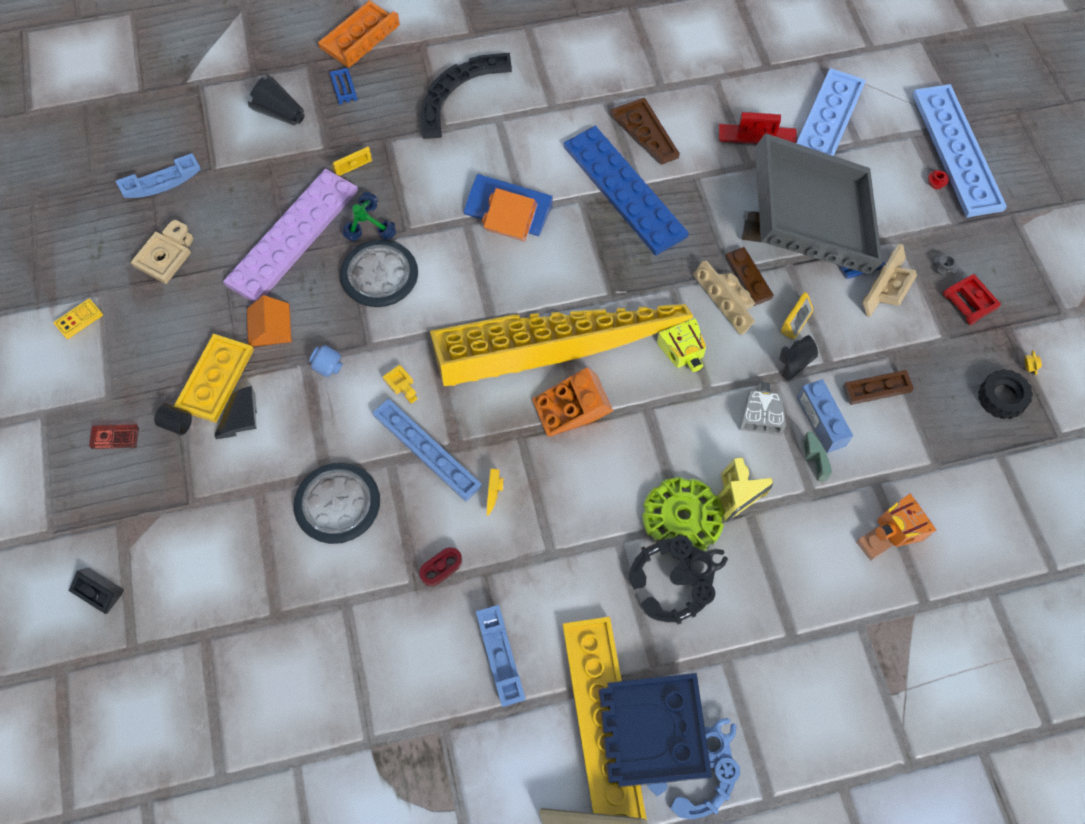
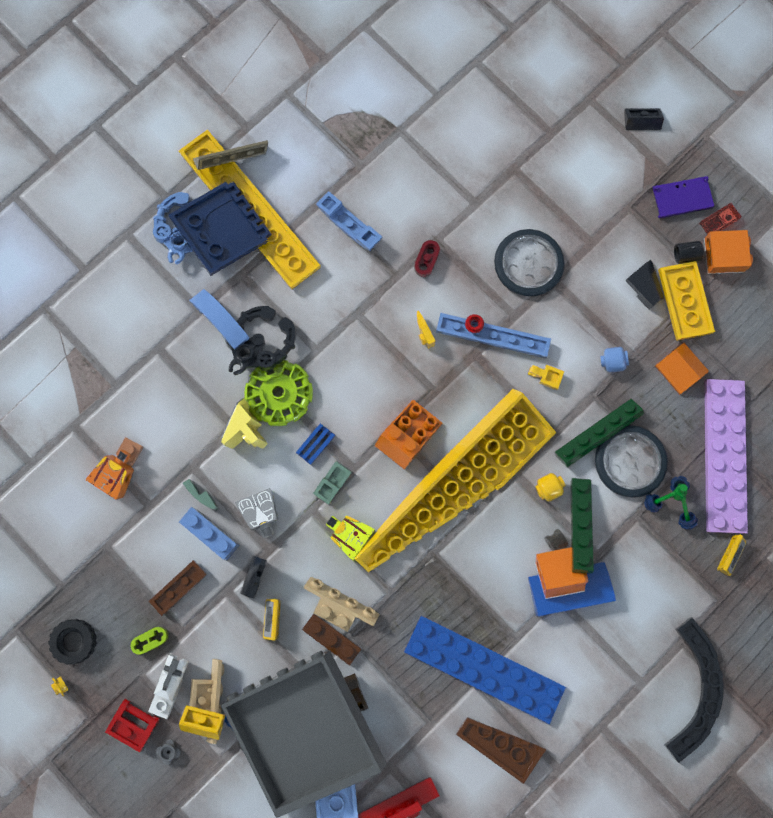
camera: 150 degrees right, 15 degrees up
none -> lime beam [130,627,169,655]
none -> white plate [148,654,188,719]
none -> yellow slope [179,705,225,740]
none -> medium blue slope [189,289,250,350]
none -> blue tile [296,423,335,465]
none -> sand green slope [313,461,352,505]
none -> red plate [465,314,484,333]
none -> yellow head [535,473,566,502]
none -> clear smoke wheel [544,529,569,551]
none -> dark green plate [555,399,644,468]
none -> dark green plate [571,478,594,574]
none -> dark purple door [652,176,714,219]
none -> orange piece [704,230,753,274]

